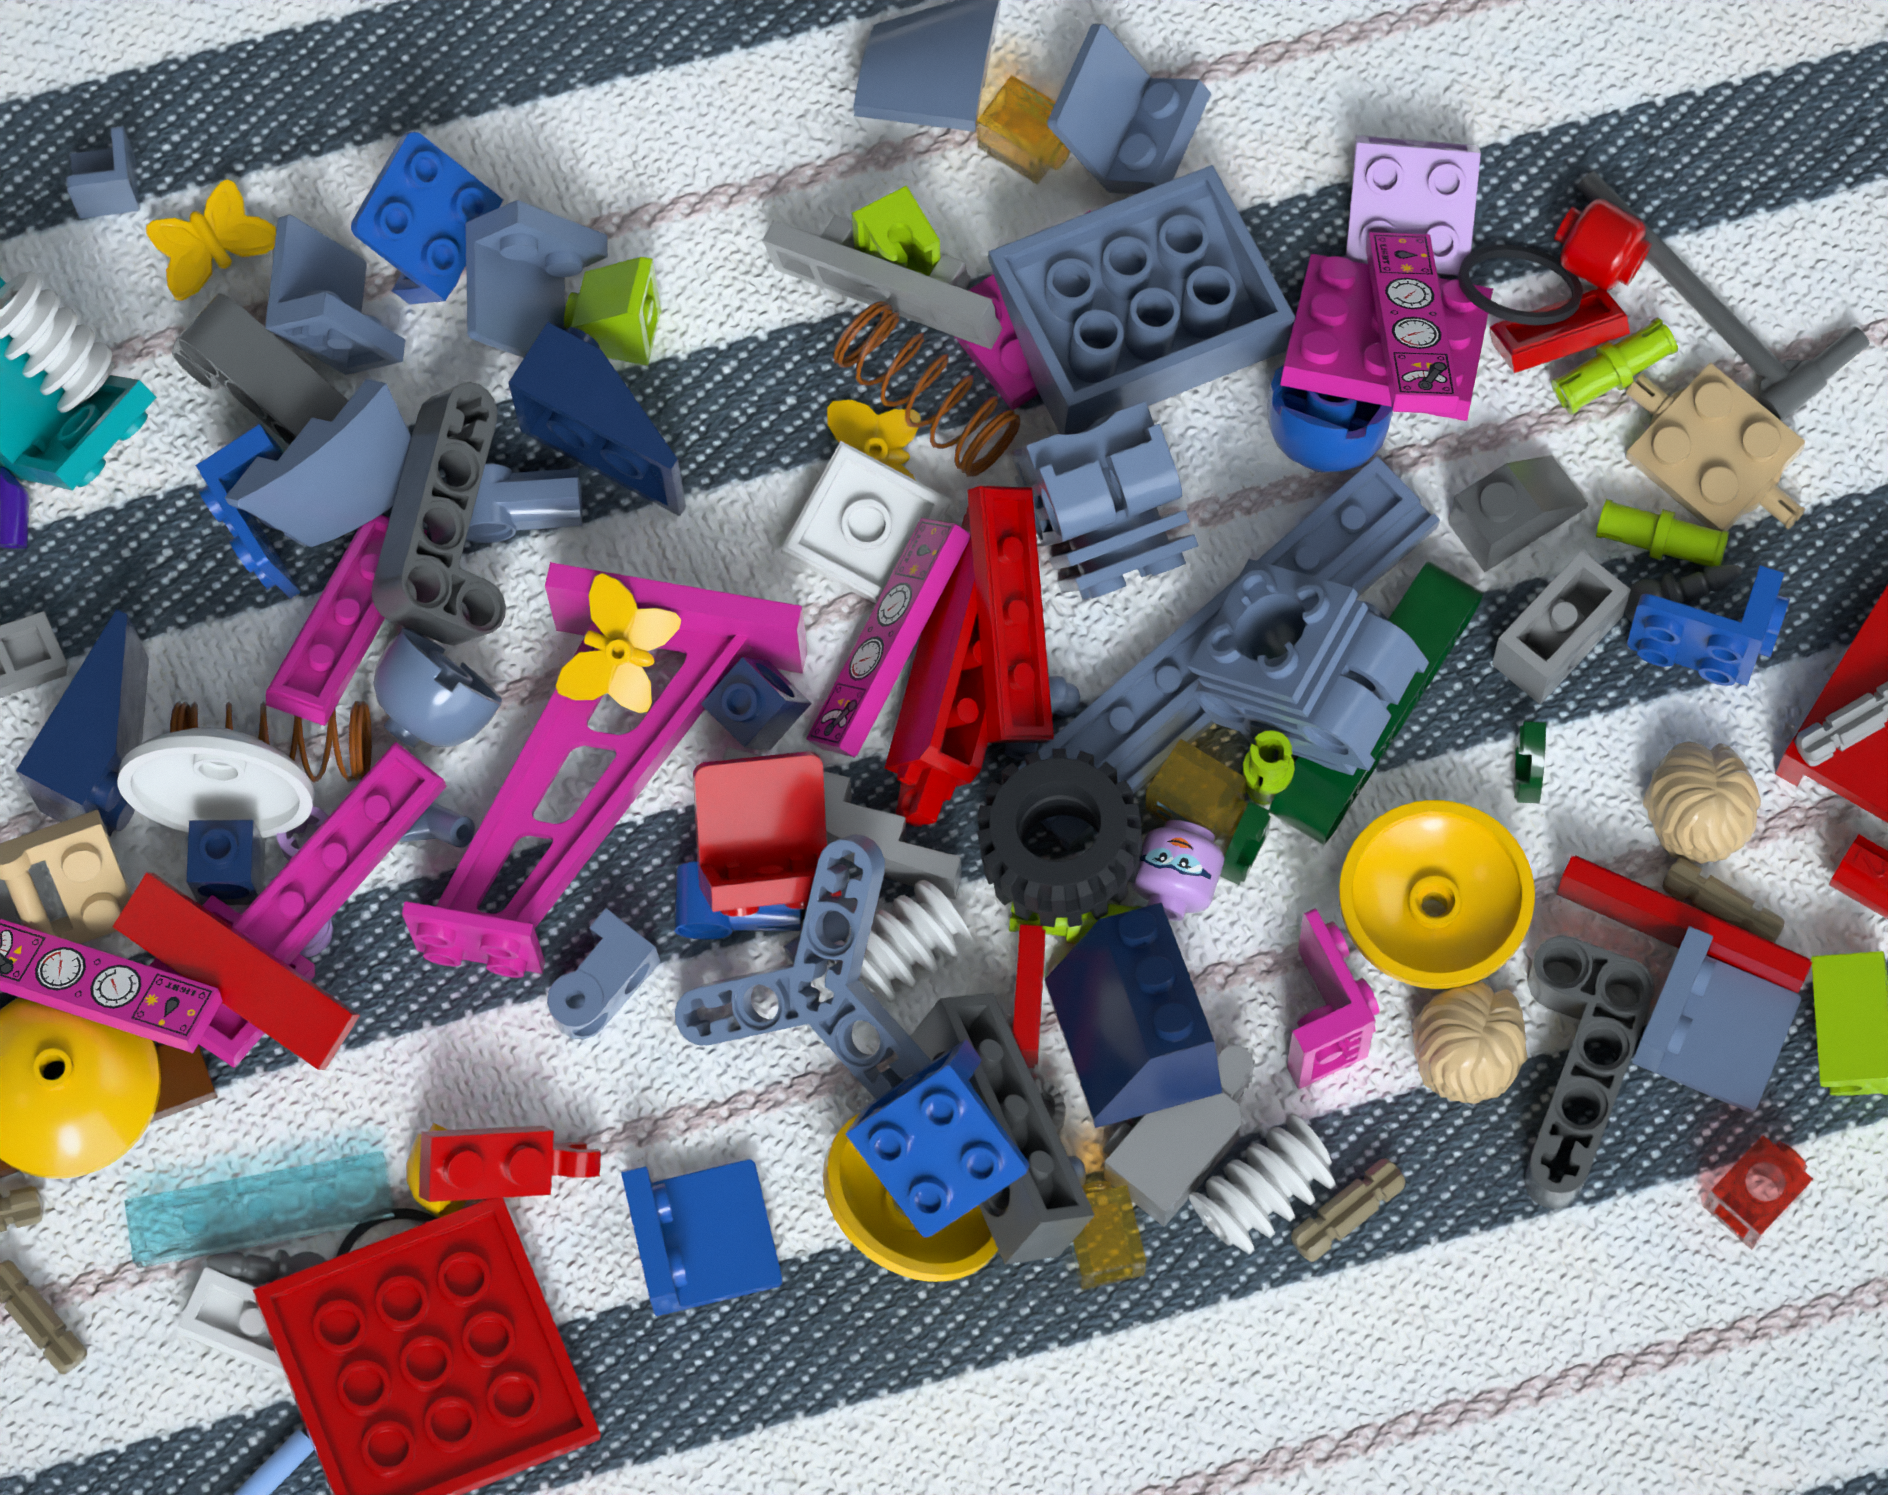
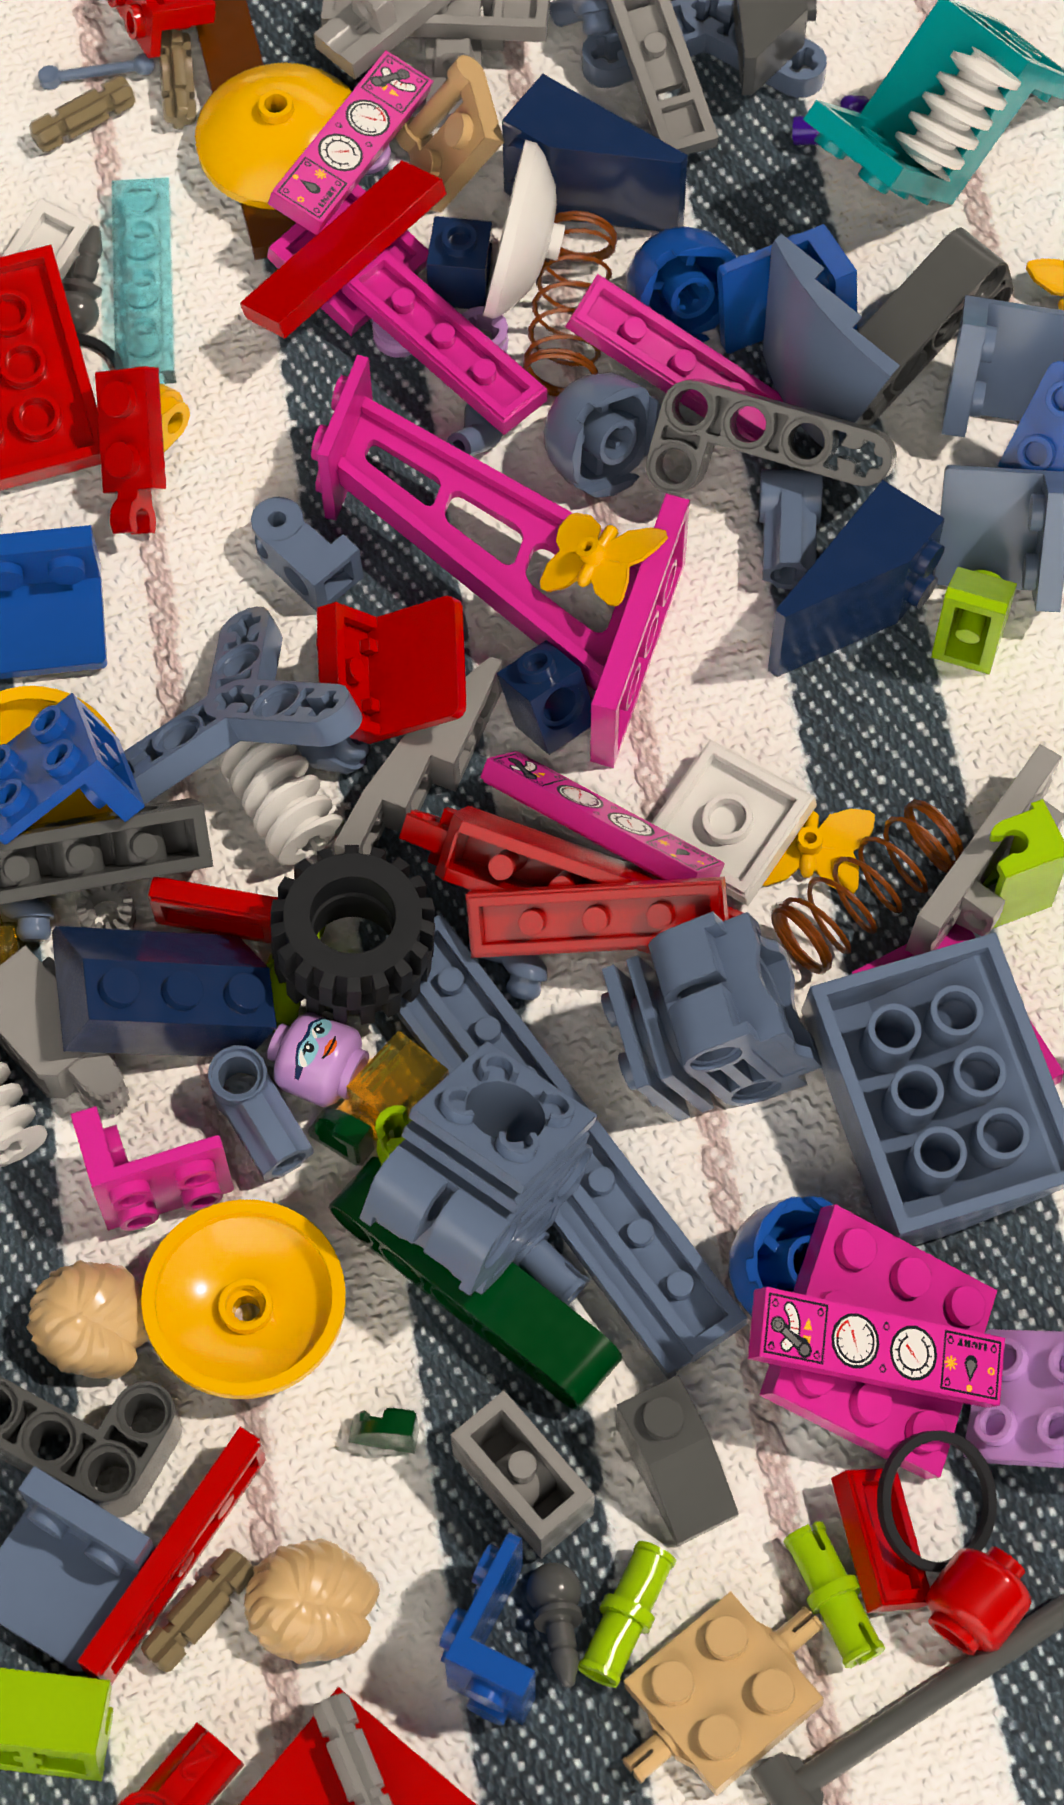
camera: 95 degrees right, 5 degrees down
none -> sand blue piece [208,1045,314,1181]
none -> blue cylinder [626,226,736,343]

